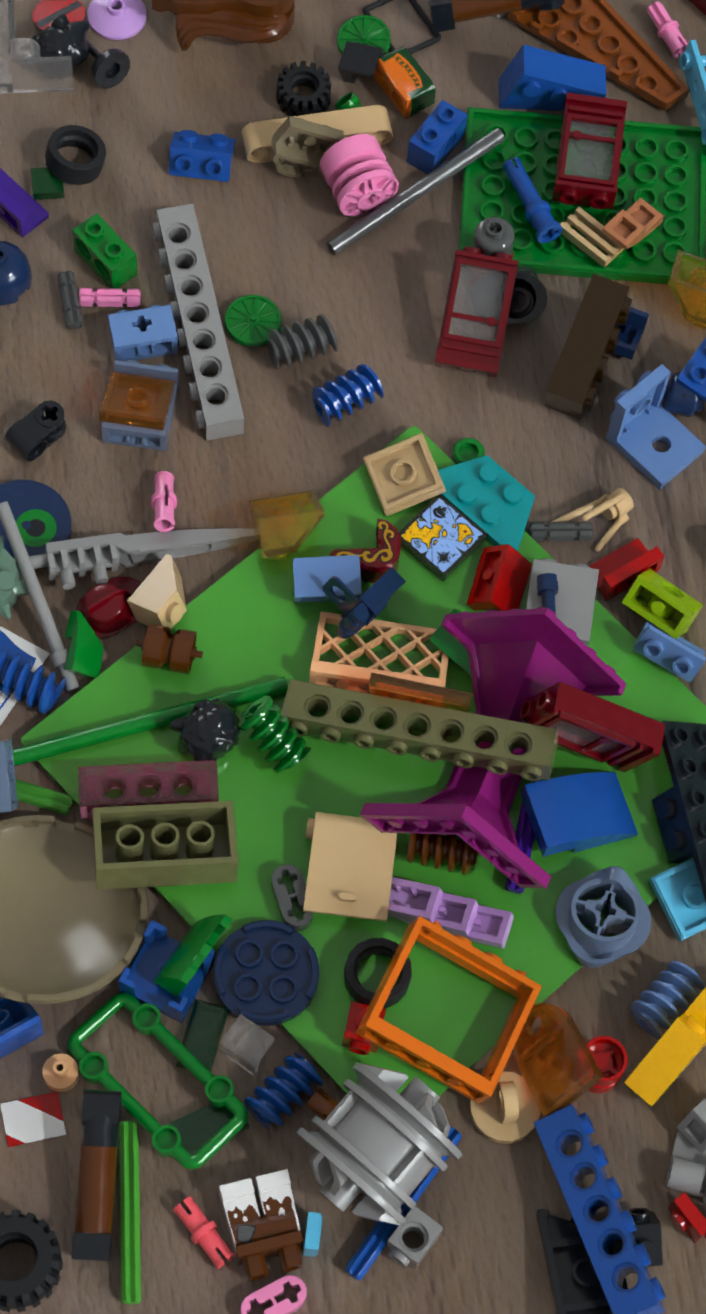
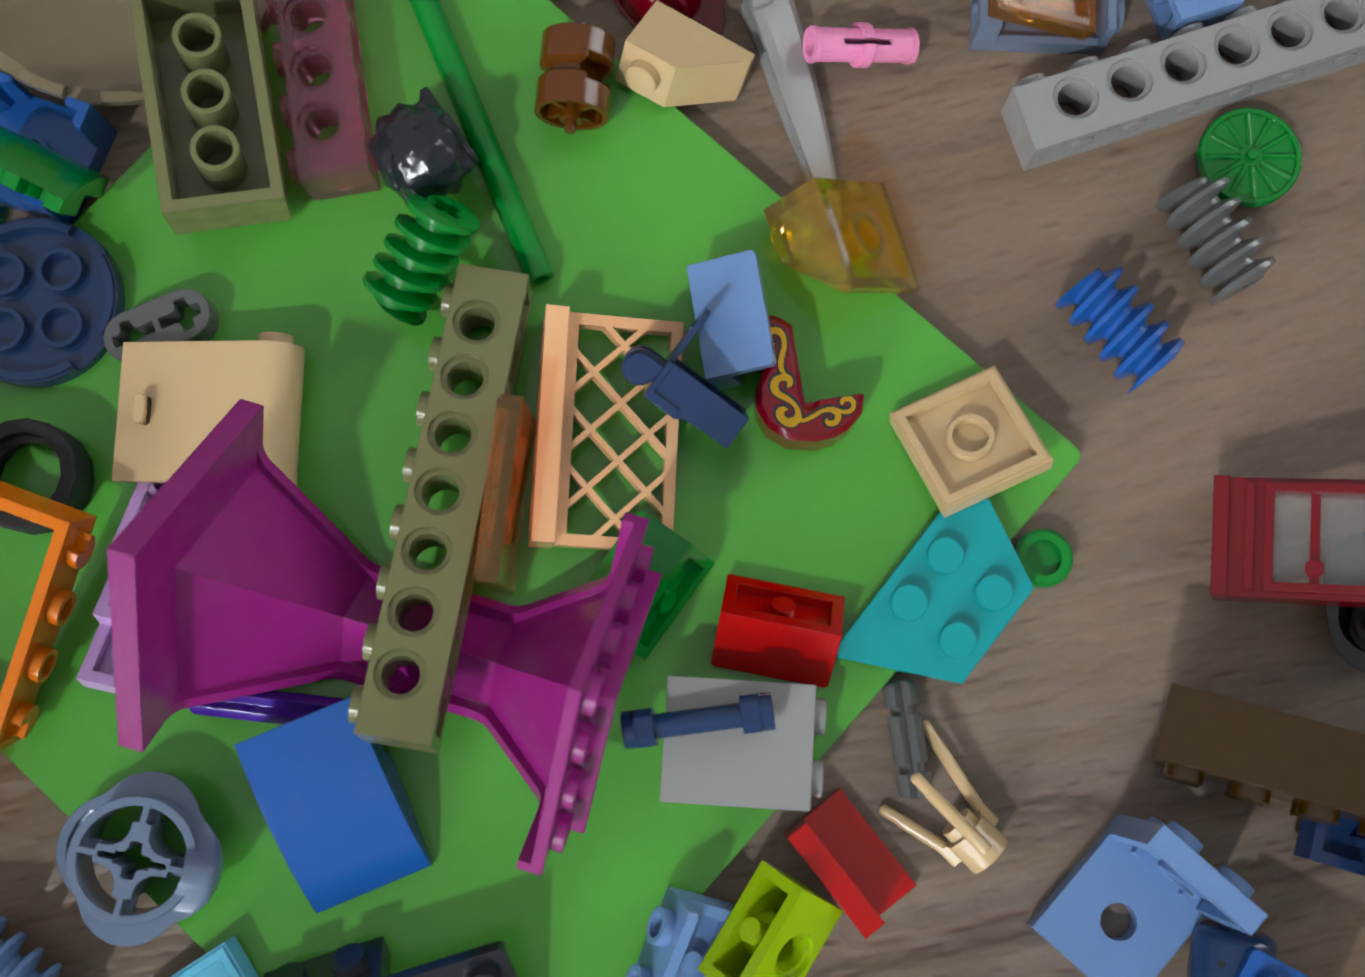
camera: 95 degrees right, 15 degrees up
tile [399,494,488,581] -> none
dark red door [520,681,665,772] -> none

